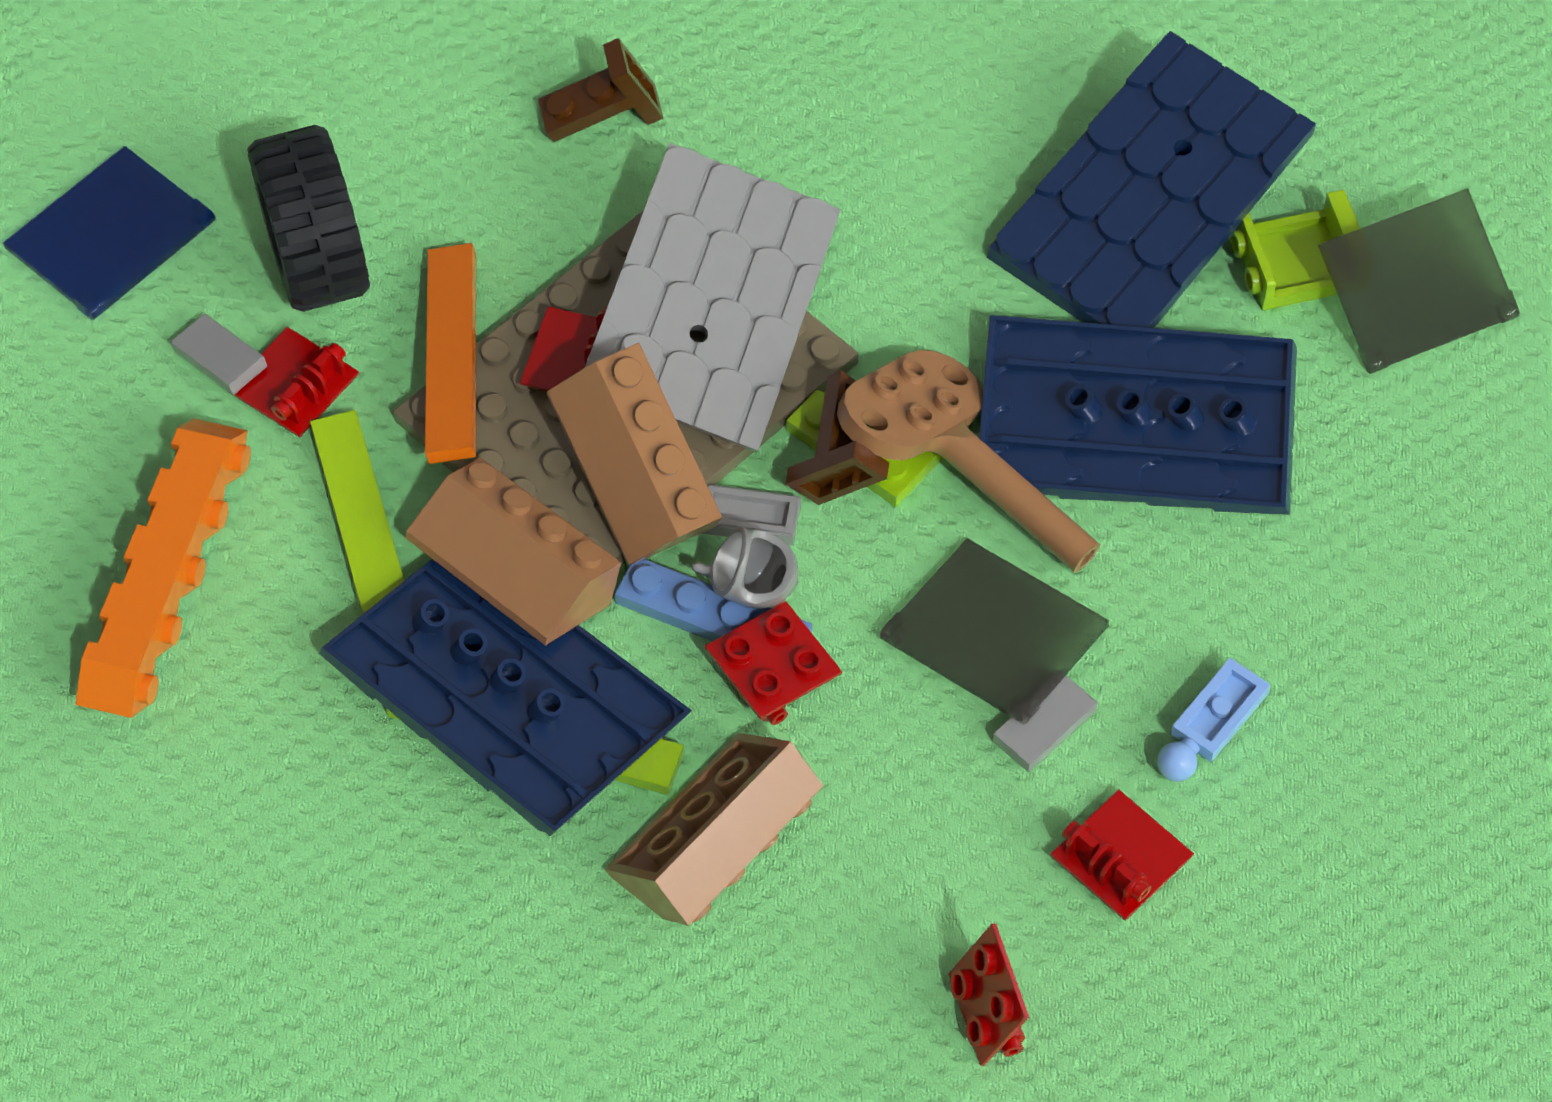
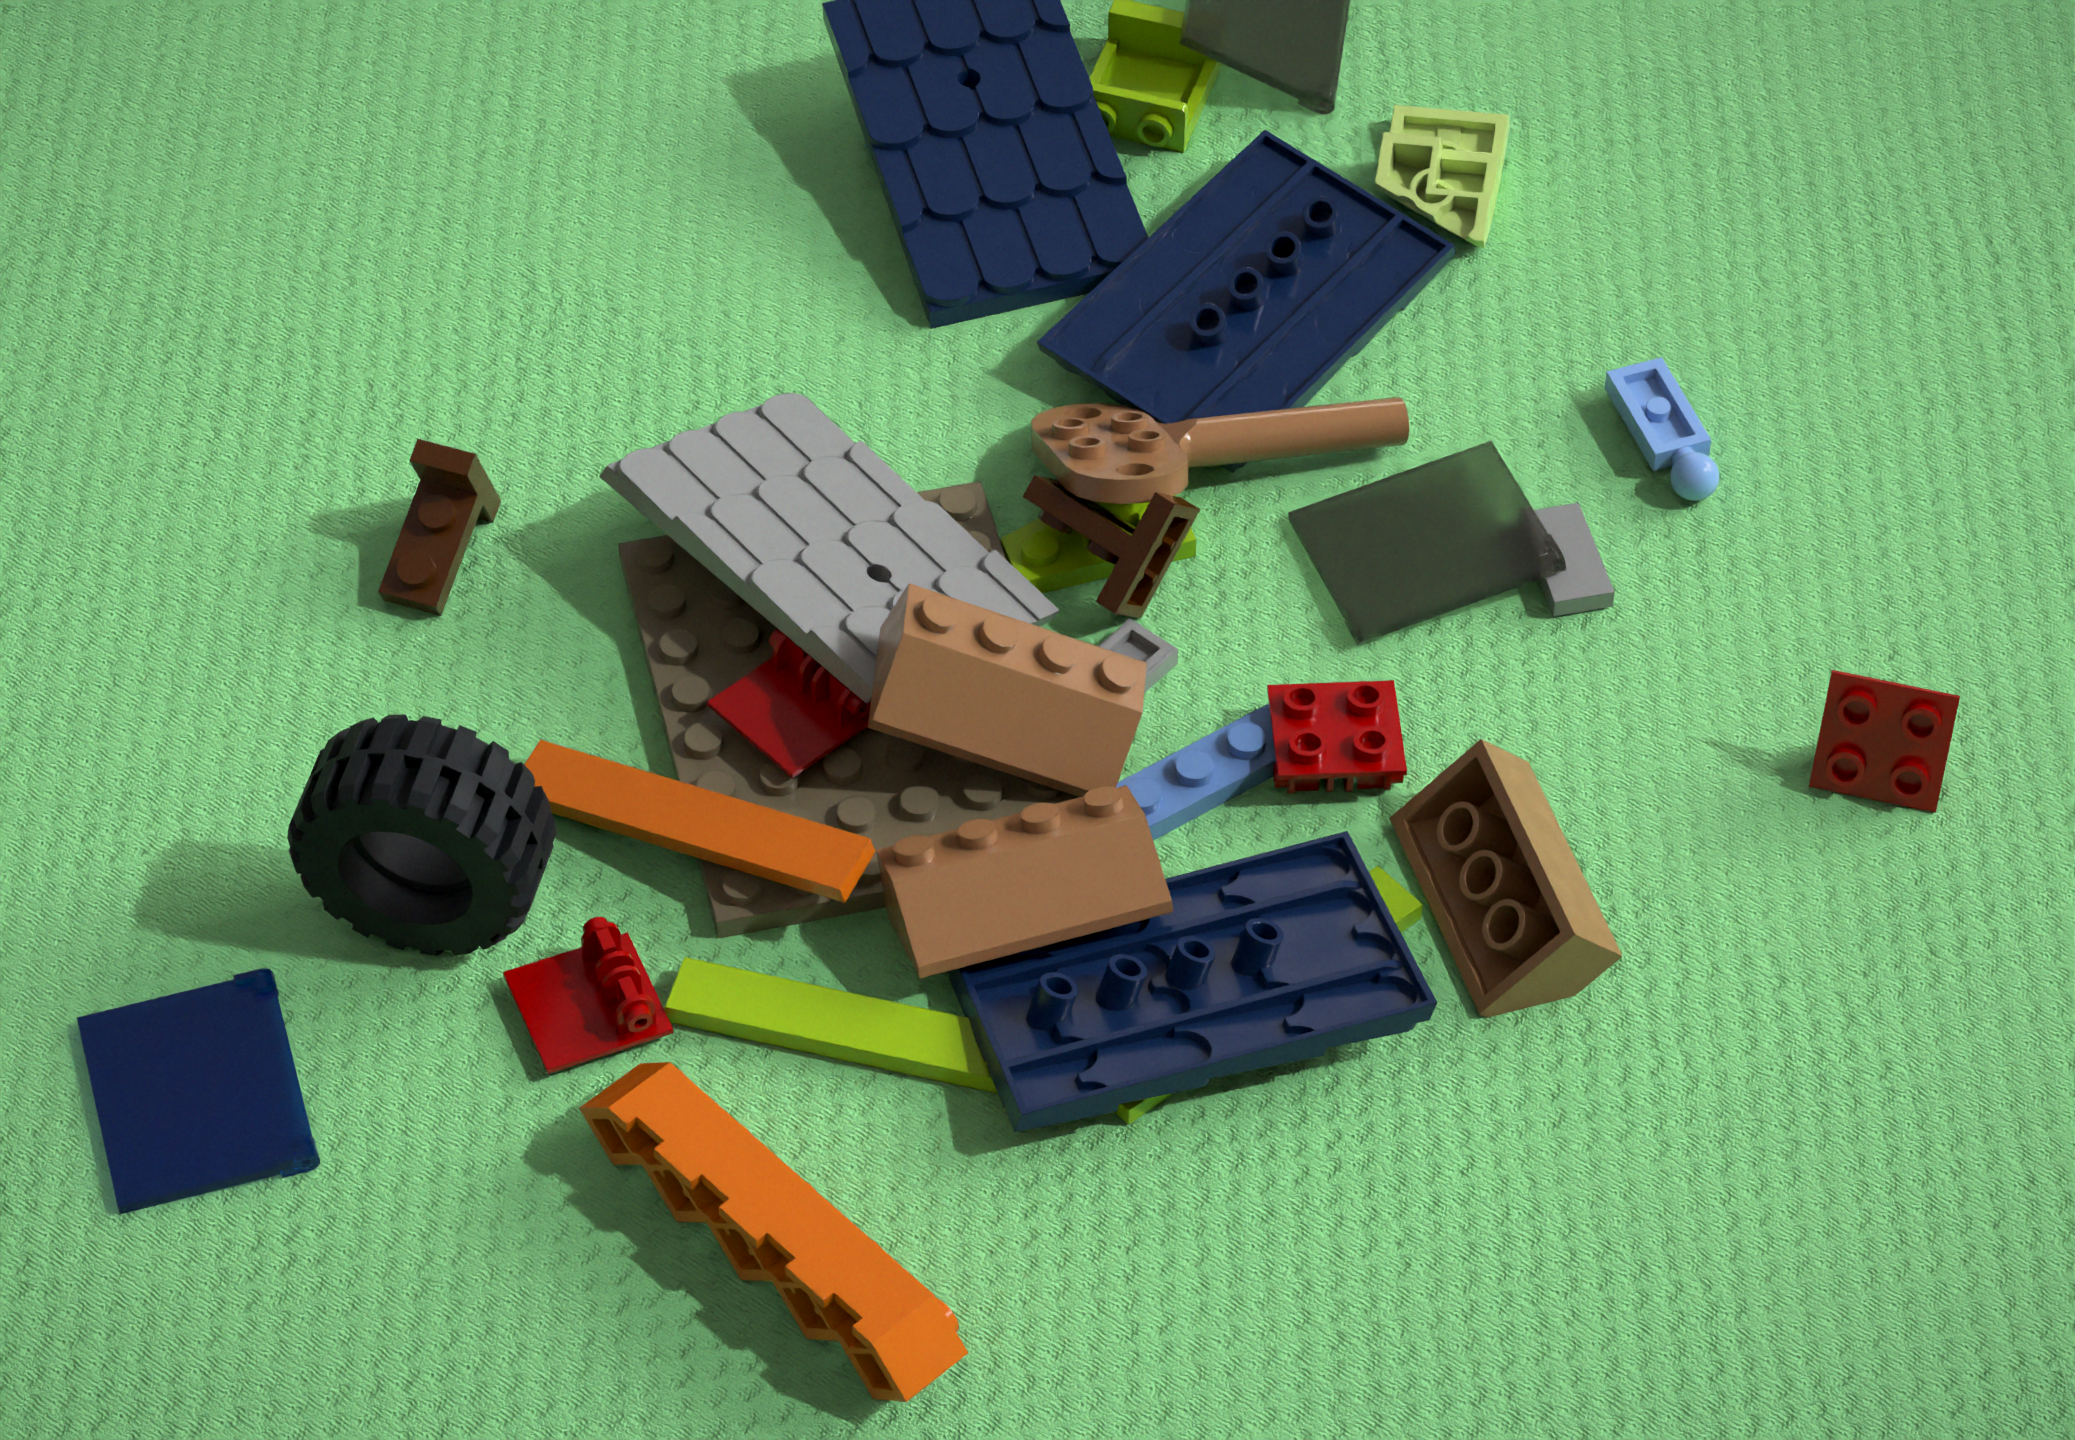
camera: 60 degrees left, 10 degrees down
light grey tile [170,313,268,395] -> none
light grey piece [692,527,799,608] -> none
red hinge [1050,790,1194,921] -> none
none -> yellowish green slope [1375,105,1510,248]

